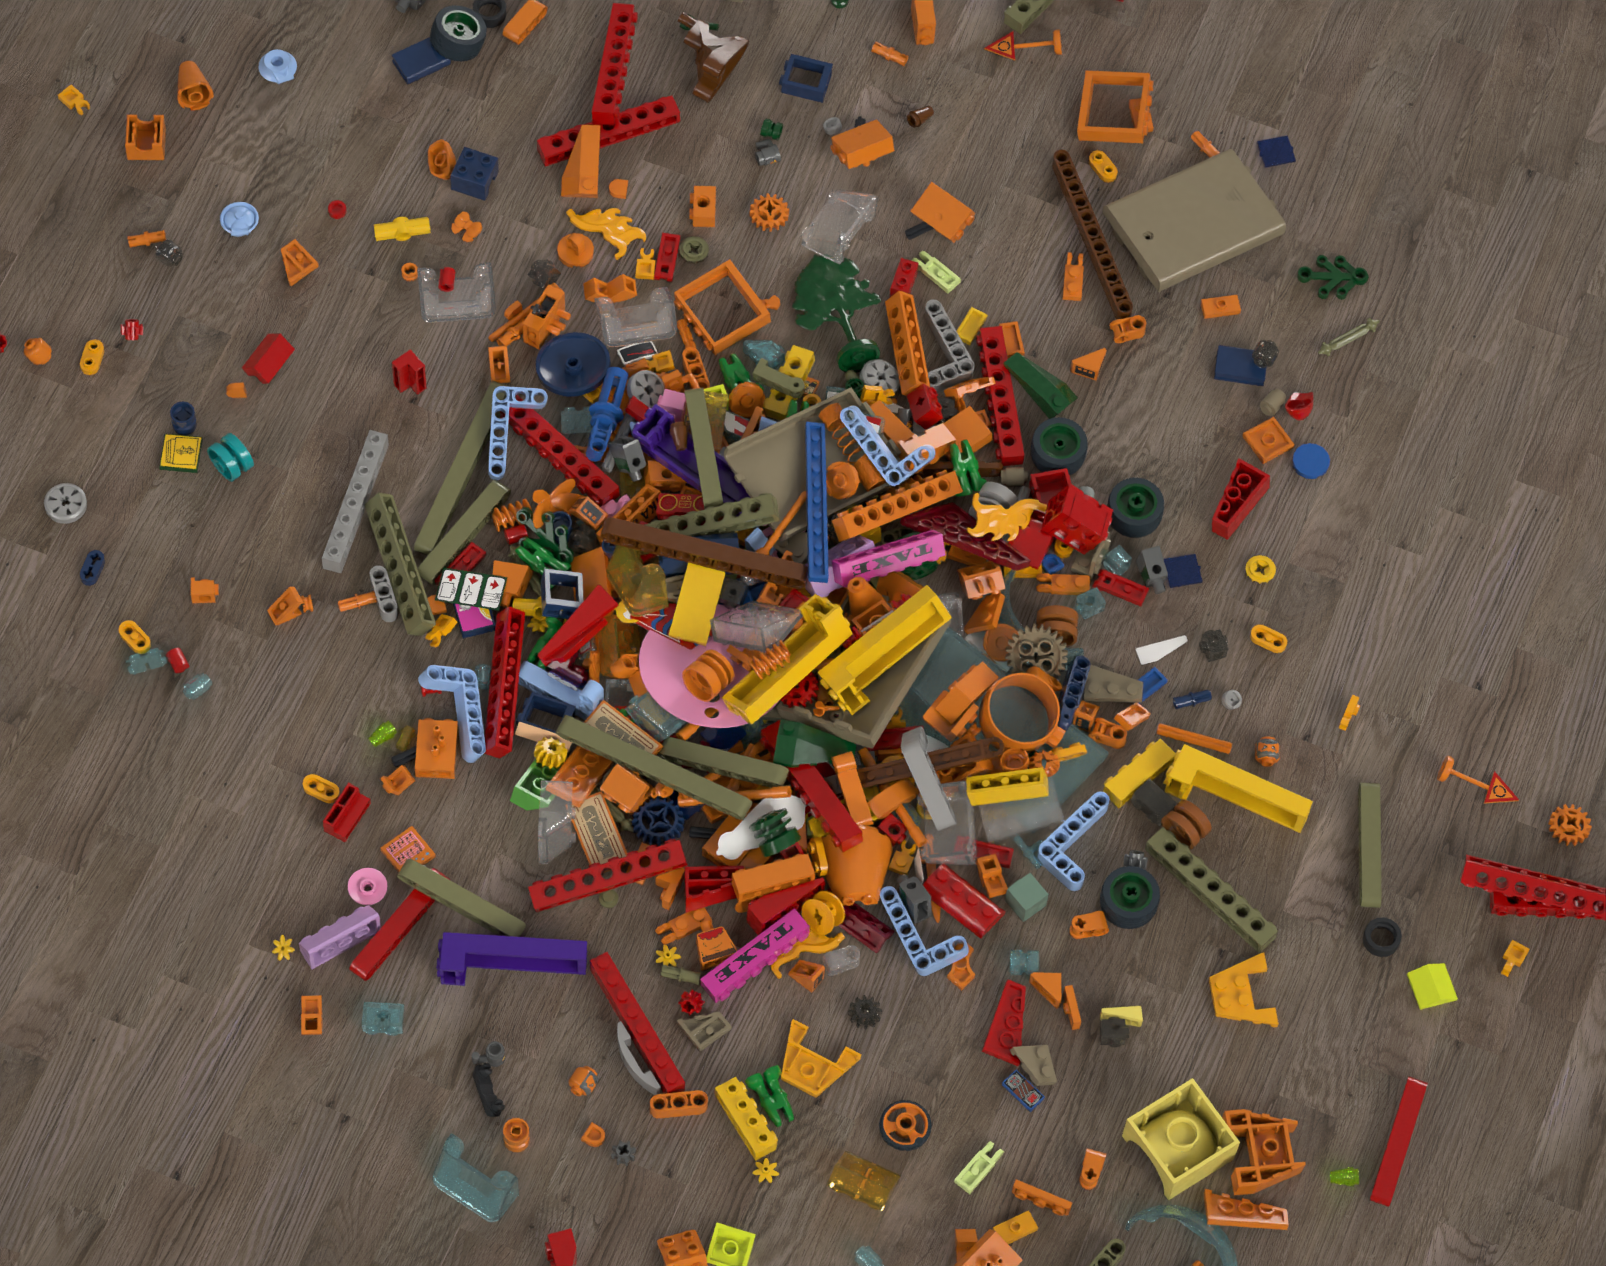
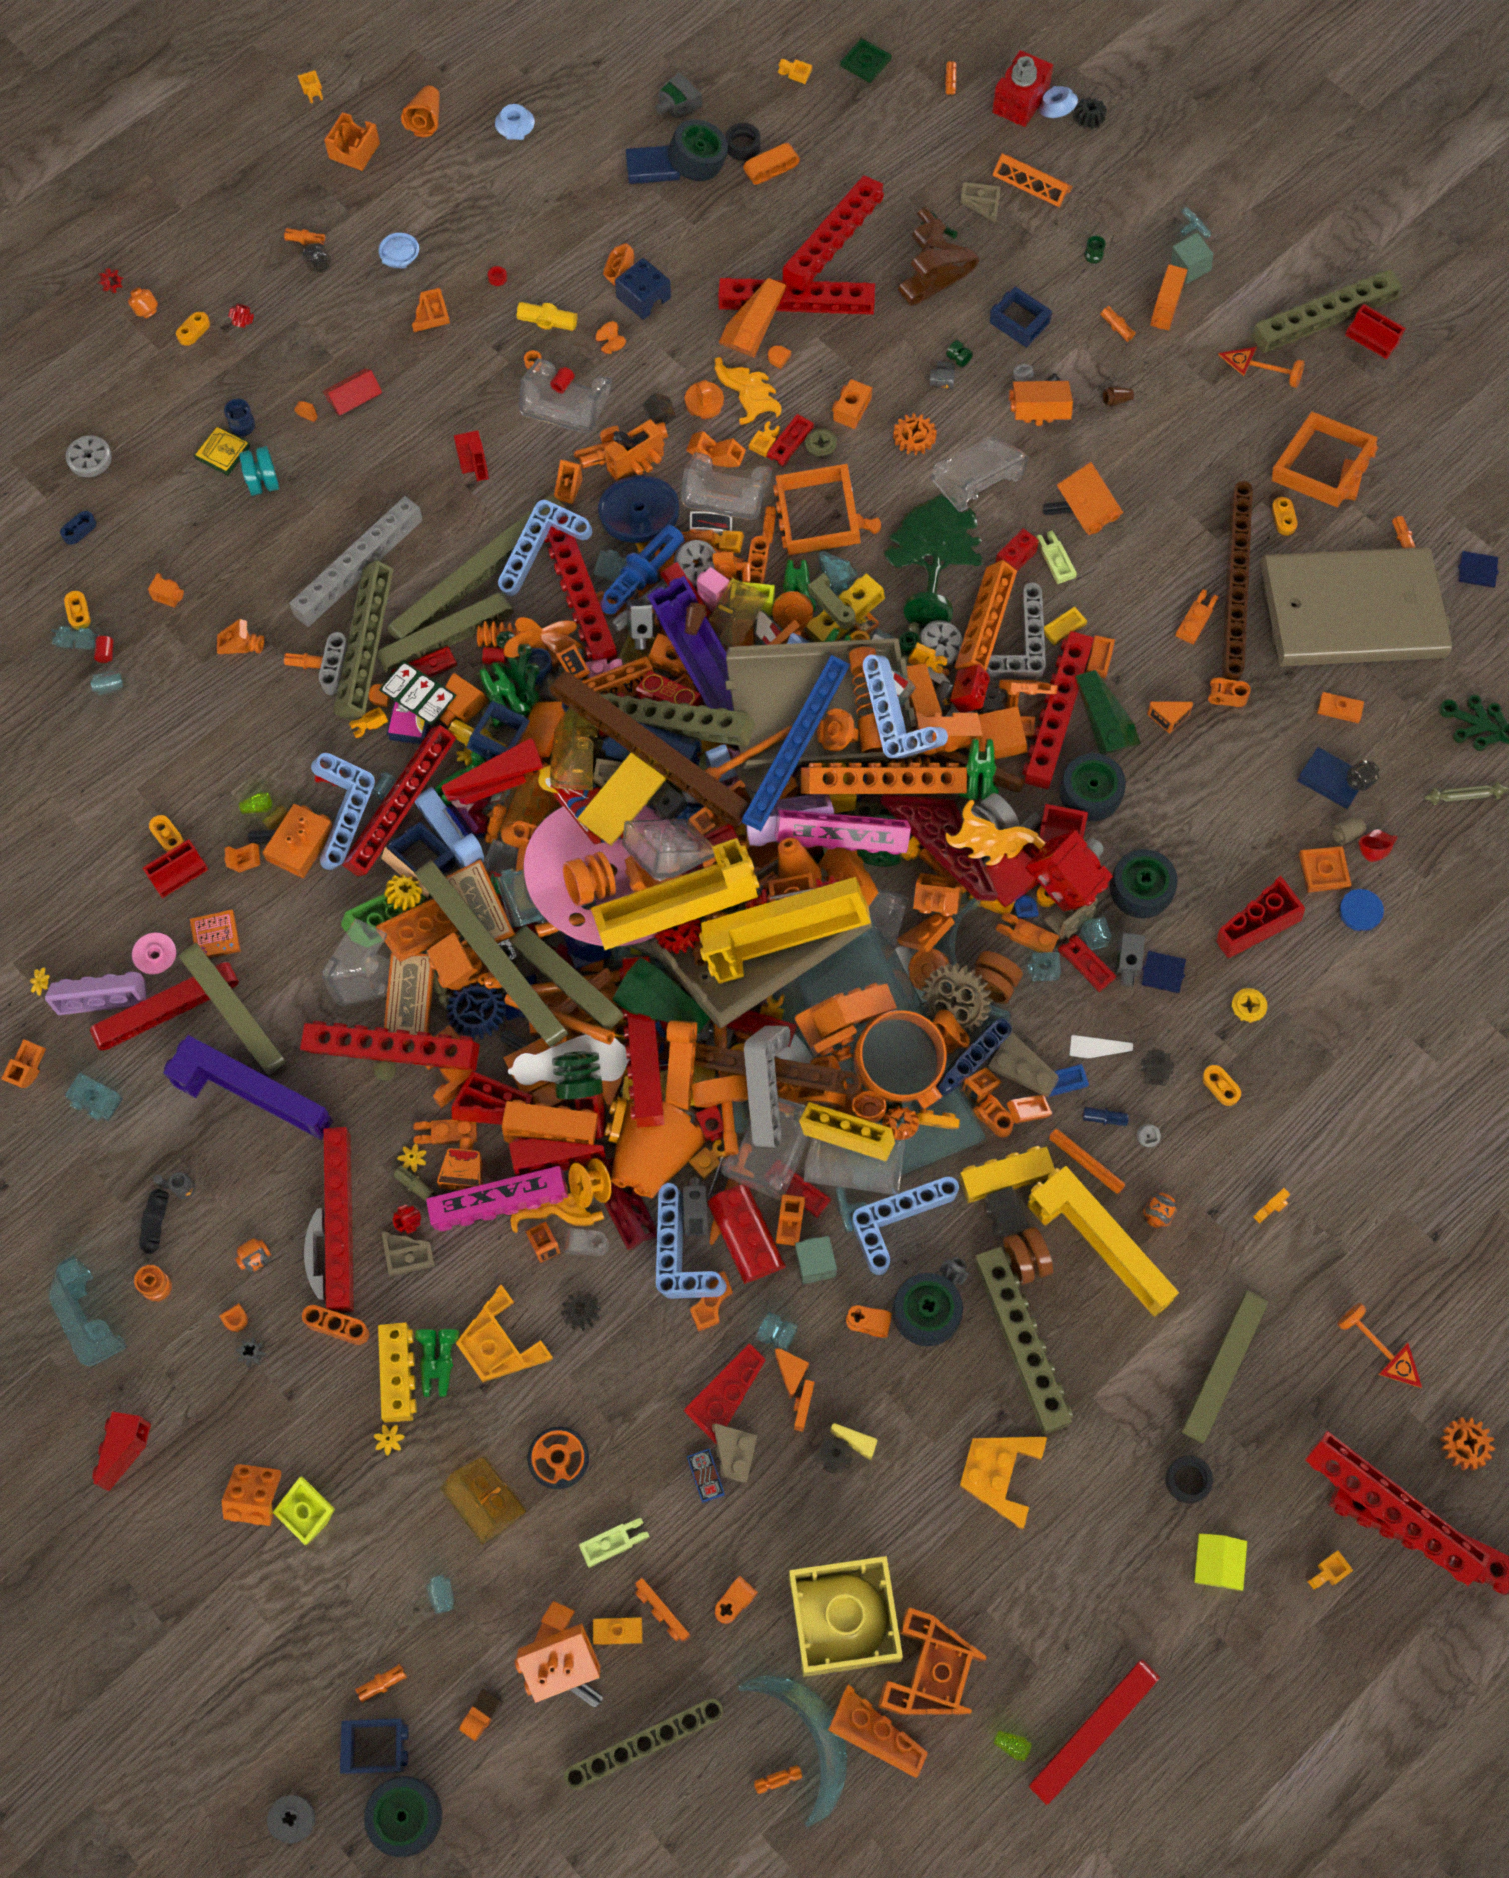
camera: 30 degrees right, 5 degrees up
olive beam [684,387,723,509] -> none
orange piece [748,639,791,680] -> none
orange hand [813,701,840,717] -> none
dark tan brick [1001,467,1028,486] -> none

